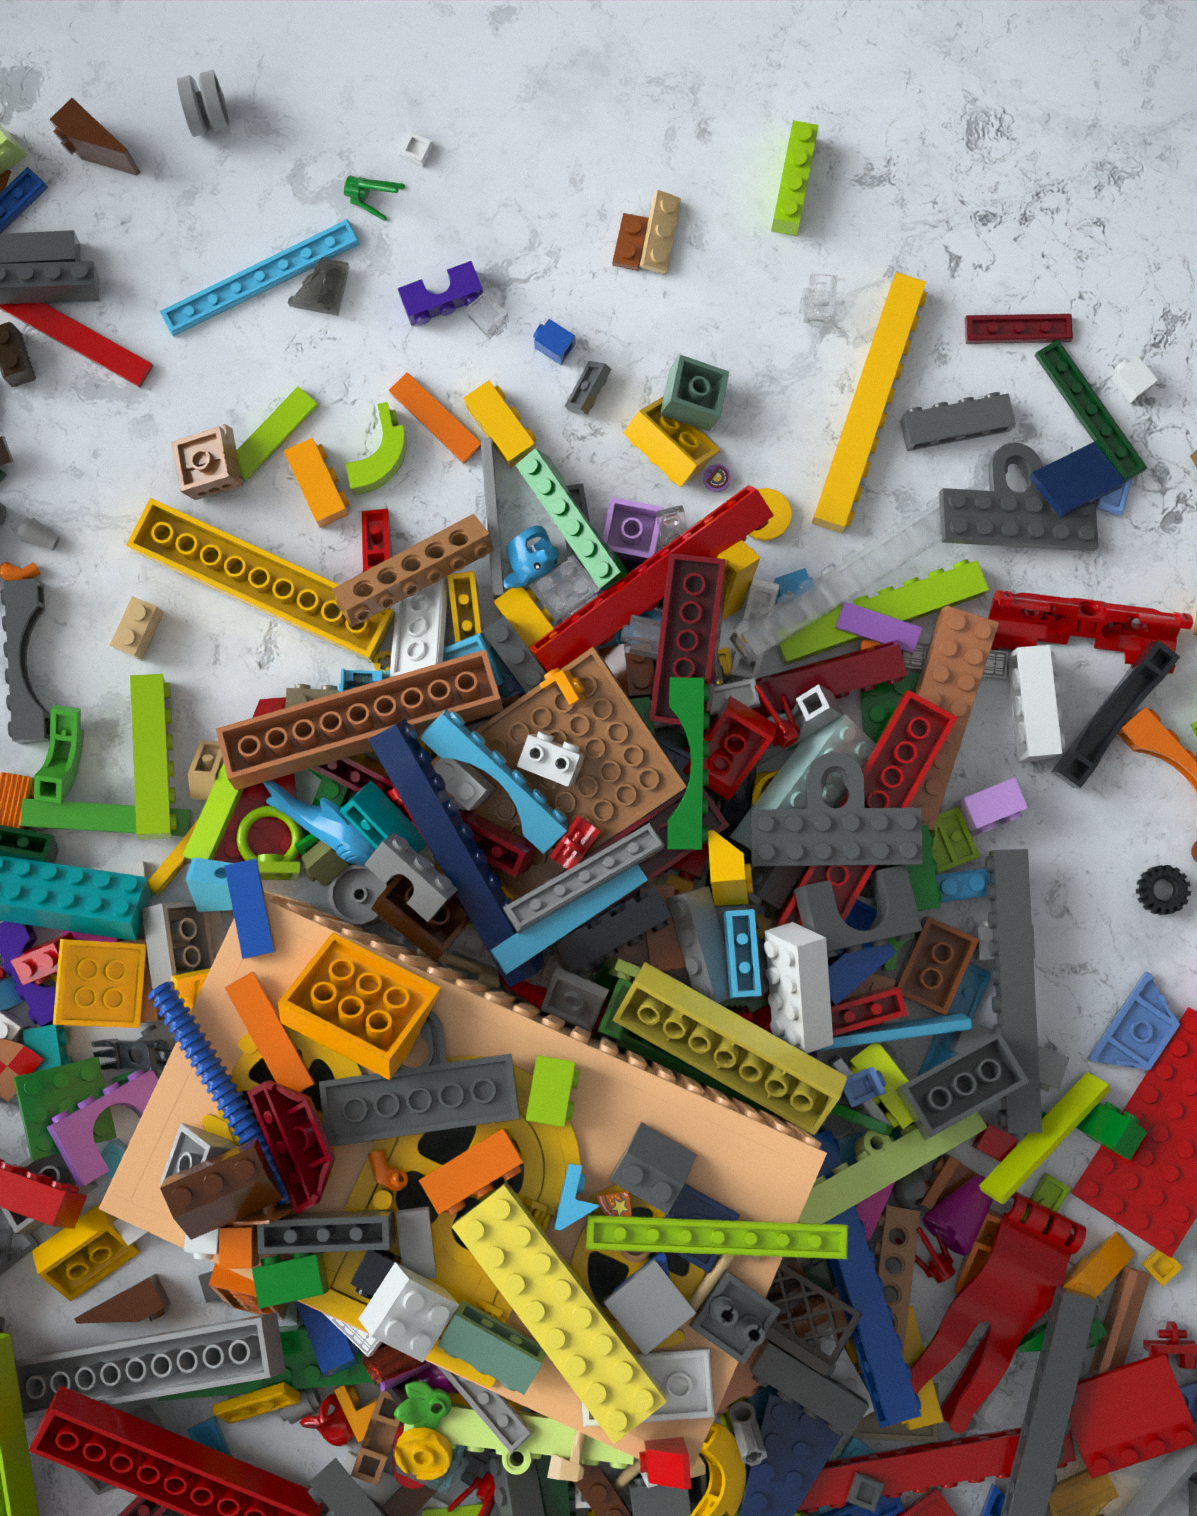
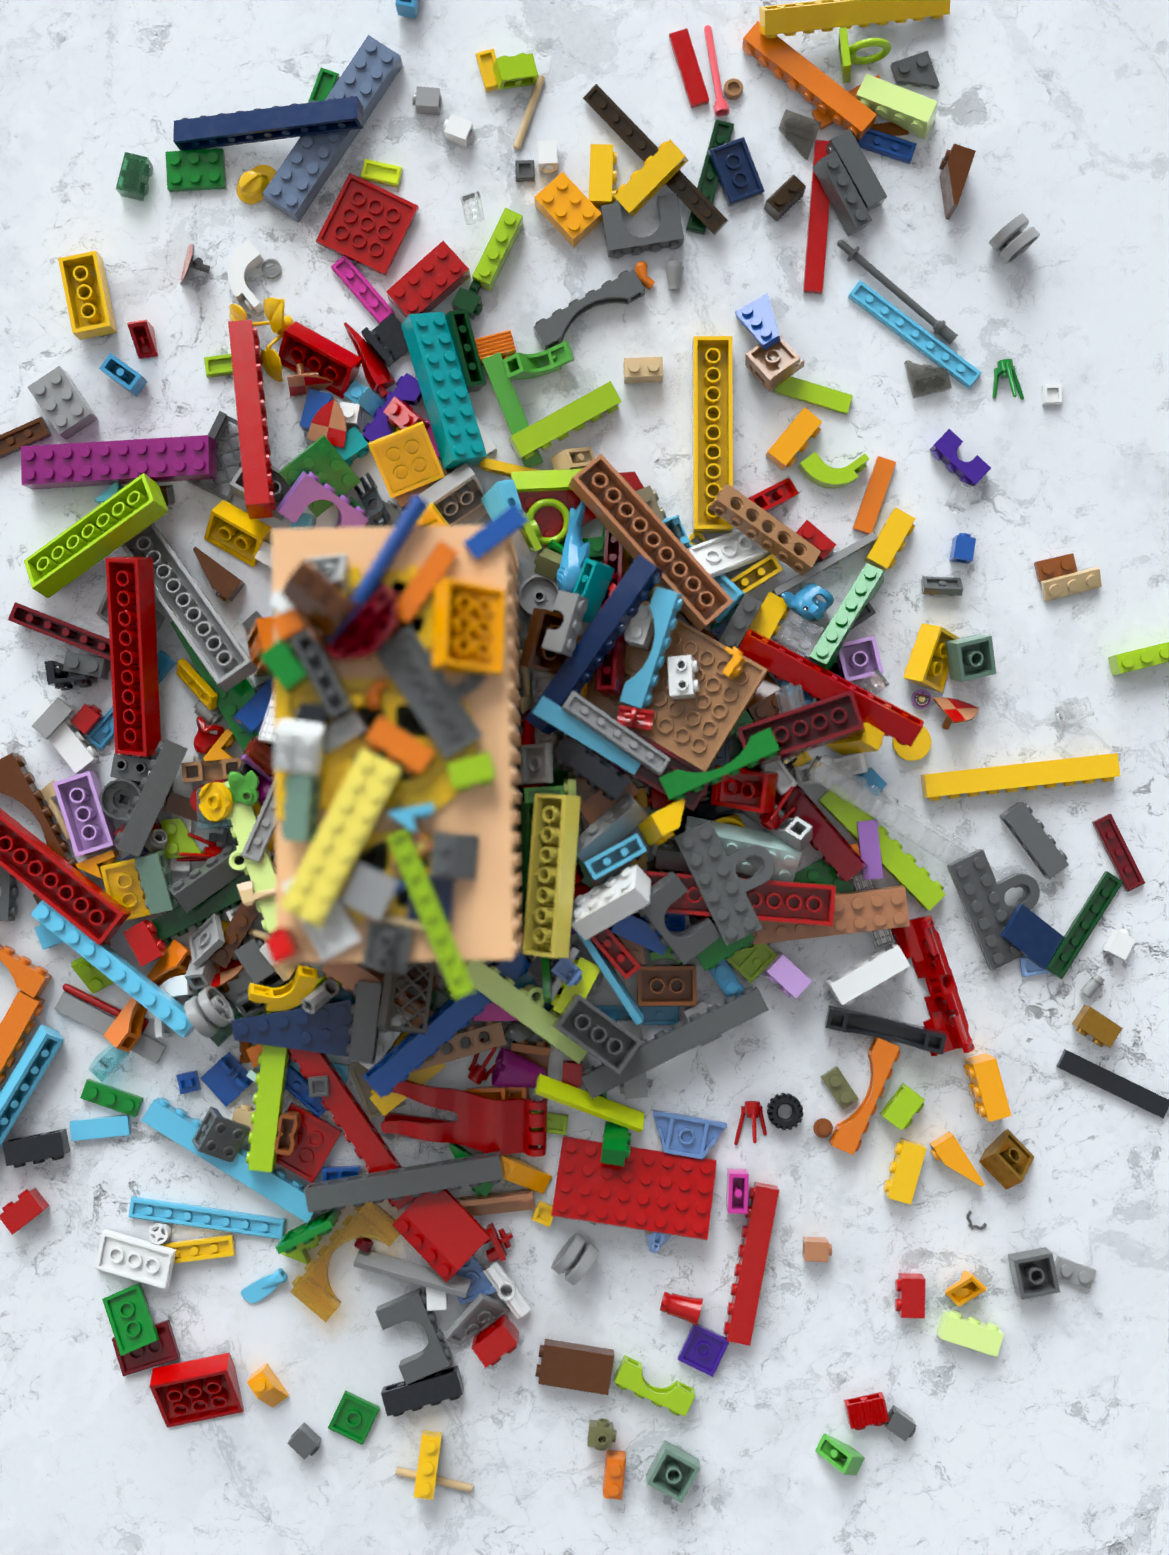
camera: 65 degrees right, 5 degrees up
none -> red plant [734,1101,767,1145]
none -> wing [735,293,781,350]
none -> red brick [796,520,837,562]
none -> olive plate [820,1066,859,1110]
none -> dark grey bar [837,240,958,344]
none -> shield [933,697,979,730]
none -> light grey pin [1080,973,1105,998]

